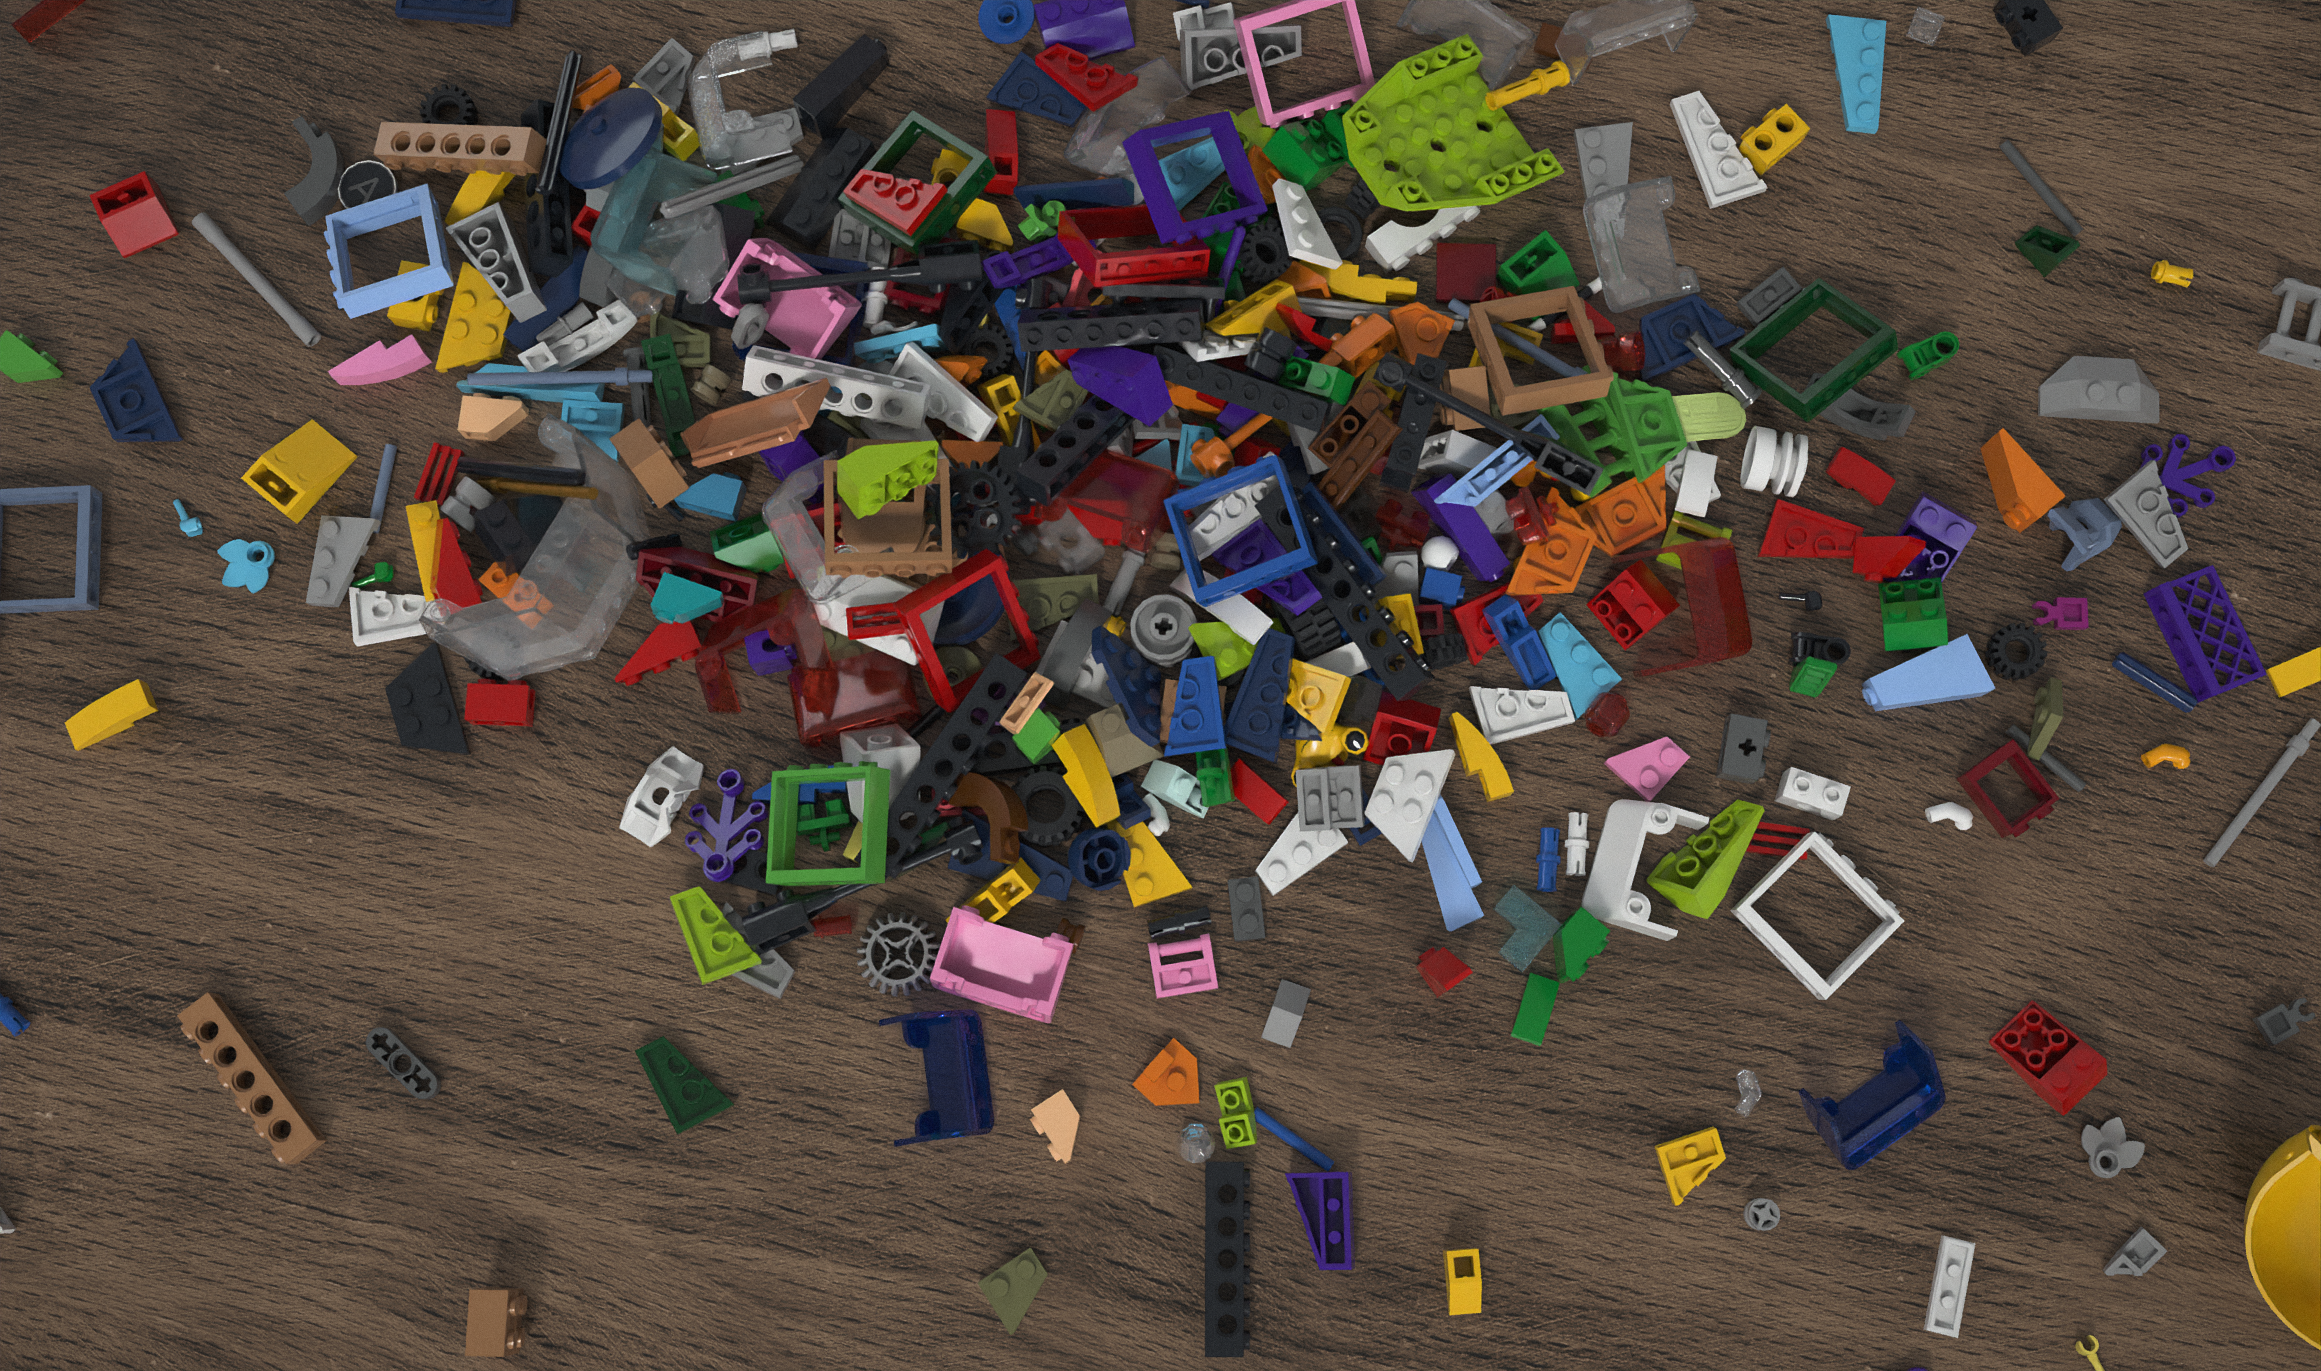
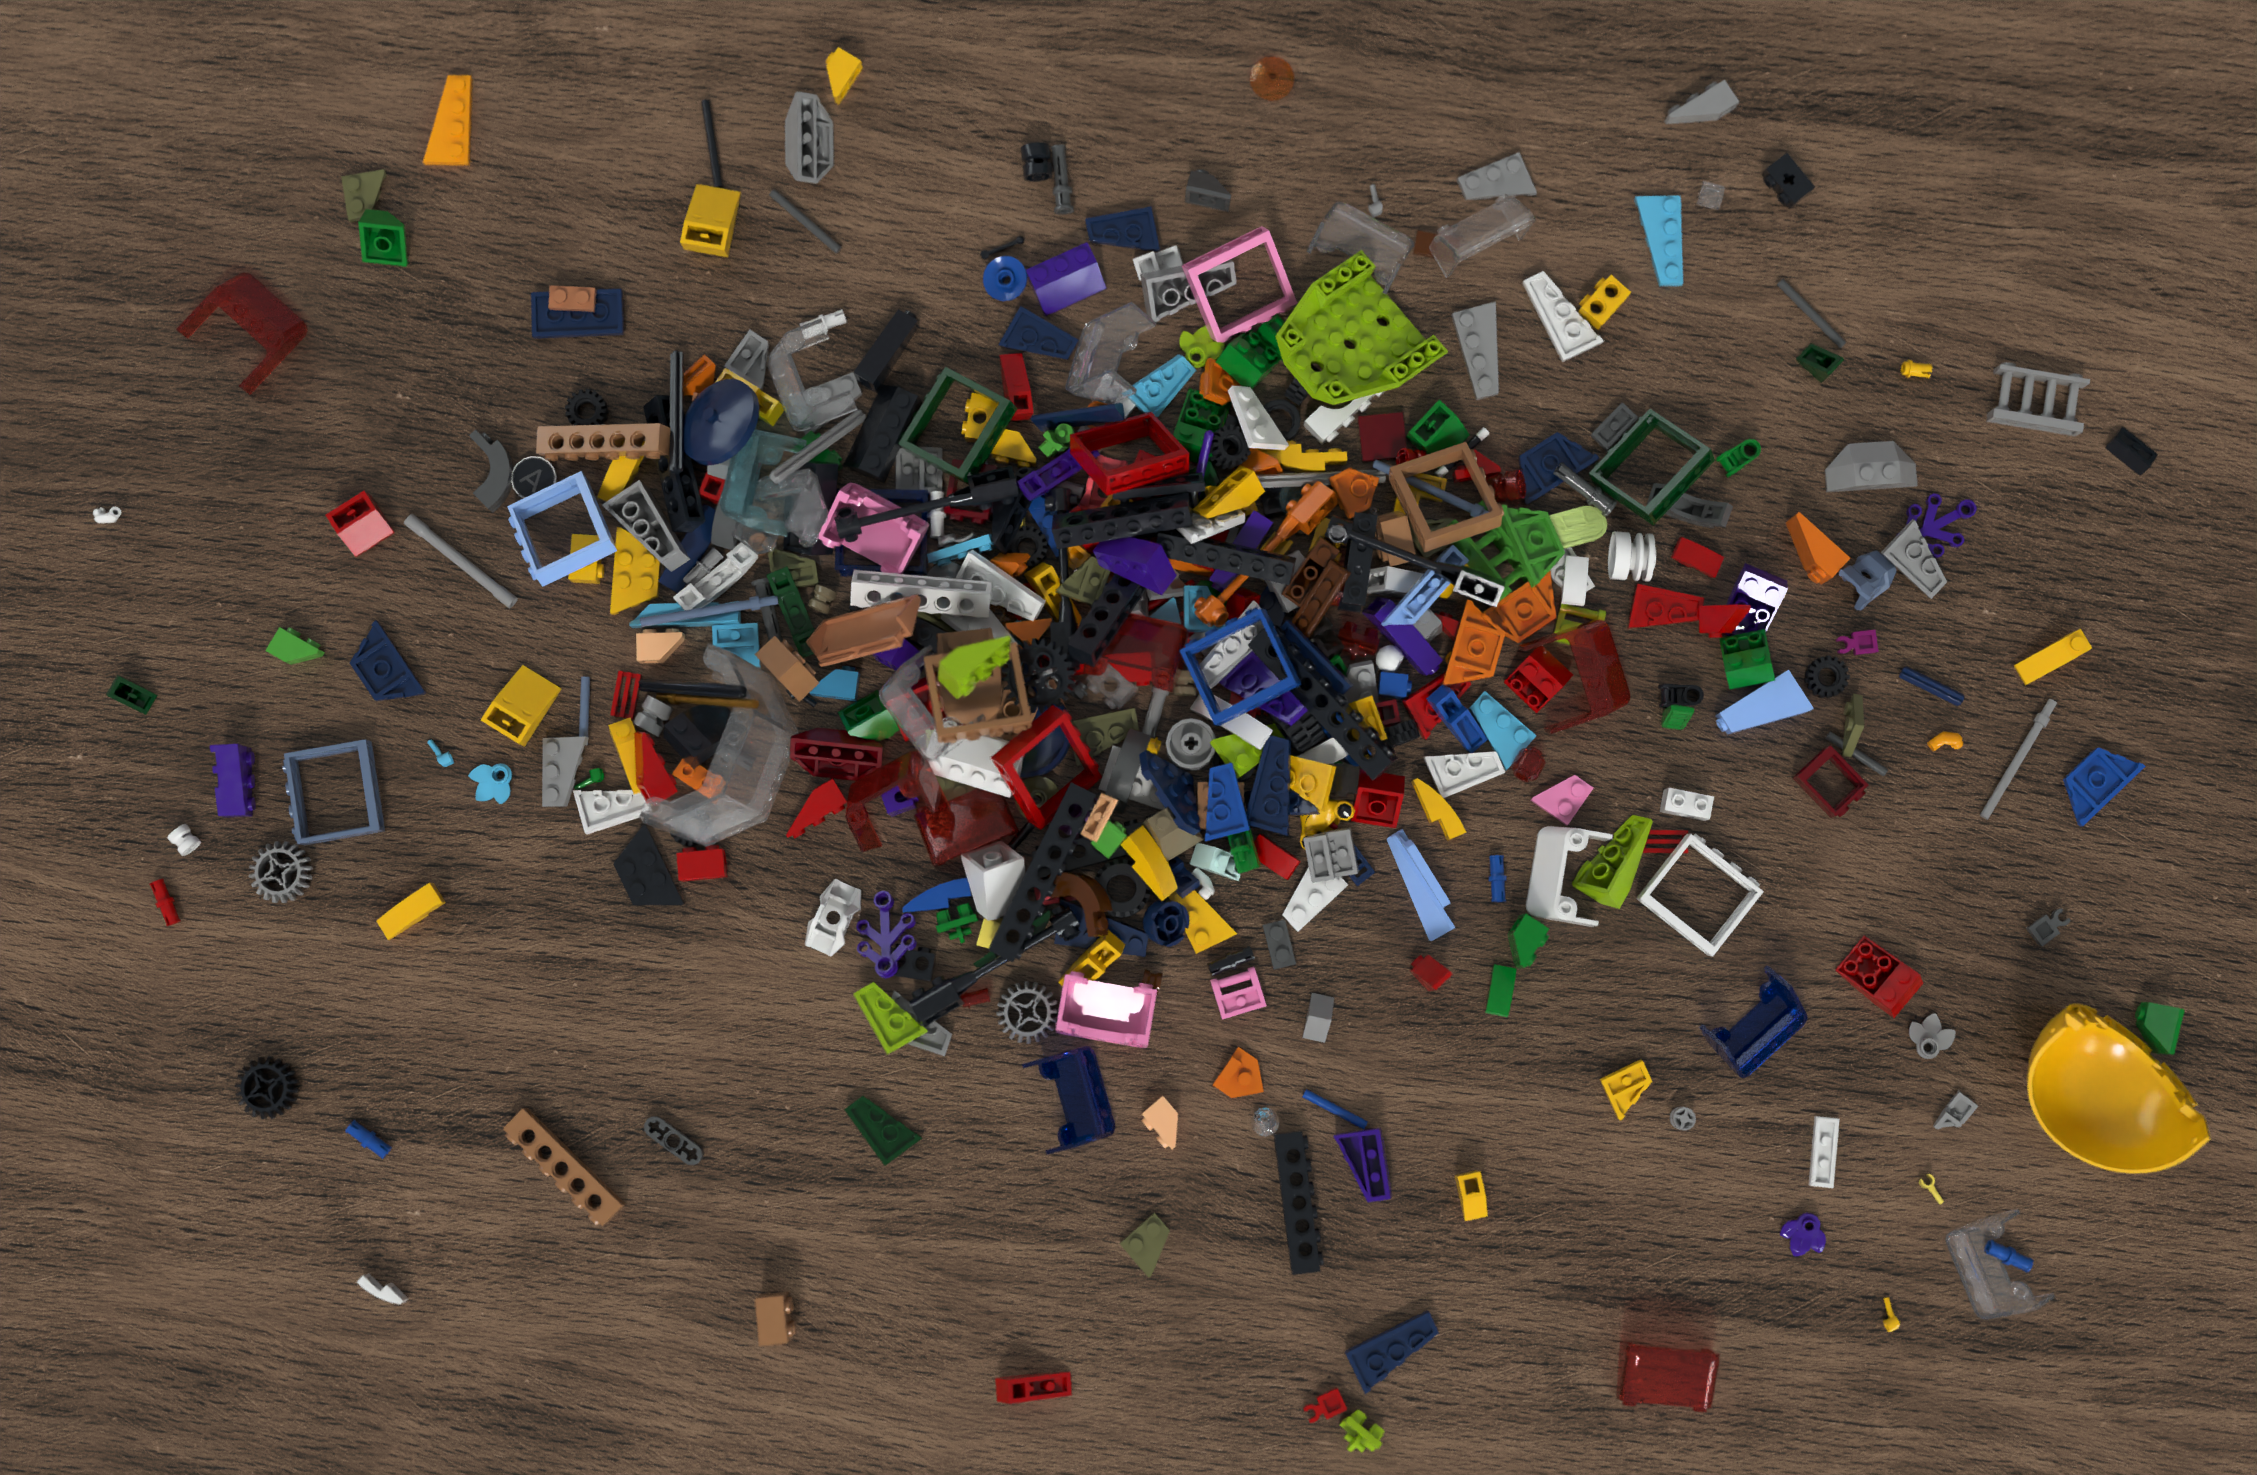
camera: 10 degrees left, 5 degrees up
bright pink slope [328,334,432,385] -> none
black axle [626,533,683,560] -> none
teal slope [651,572,724,624] -> none
light grey plate [731,303,769,349] -> none
bright green window [766,761,890,886] -> none
wing [843,169,948,236] -> none
red tile [846,602,905,640] -> none
red wing [1035,43,1138,112] -> none
dark purple window [1122,111,1268,245] -> none
lime slope [1214,1077,1257,1149] -> none
black wheel [1243,326,1298,383] -> none
red slope [1275,303,1333,352] -> none
green slope [1279,356,1355,406] -> none
white wing [1364,749,1456,863] -> none
yellow pin [1485,60,1570,111] -> none
clear light blue plate [1493,885,1562,973] -> none
clear red hips [1505,486,1560,546] -> none
white pin [1565,812,1589,876] -> none
clear windscreen [1583,176,1701,313] -> none
dark grey brick [1716,713,1771,785] -> none
clear arm [1734,1069,1761,1118] -> none
black hand [1778,591,1823,611] -> none
white arm [1925,802,1973,830] -> none
dark purple fence [2143,565,2267,703] -> none

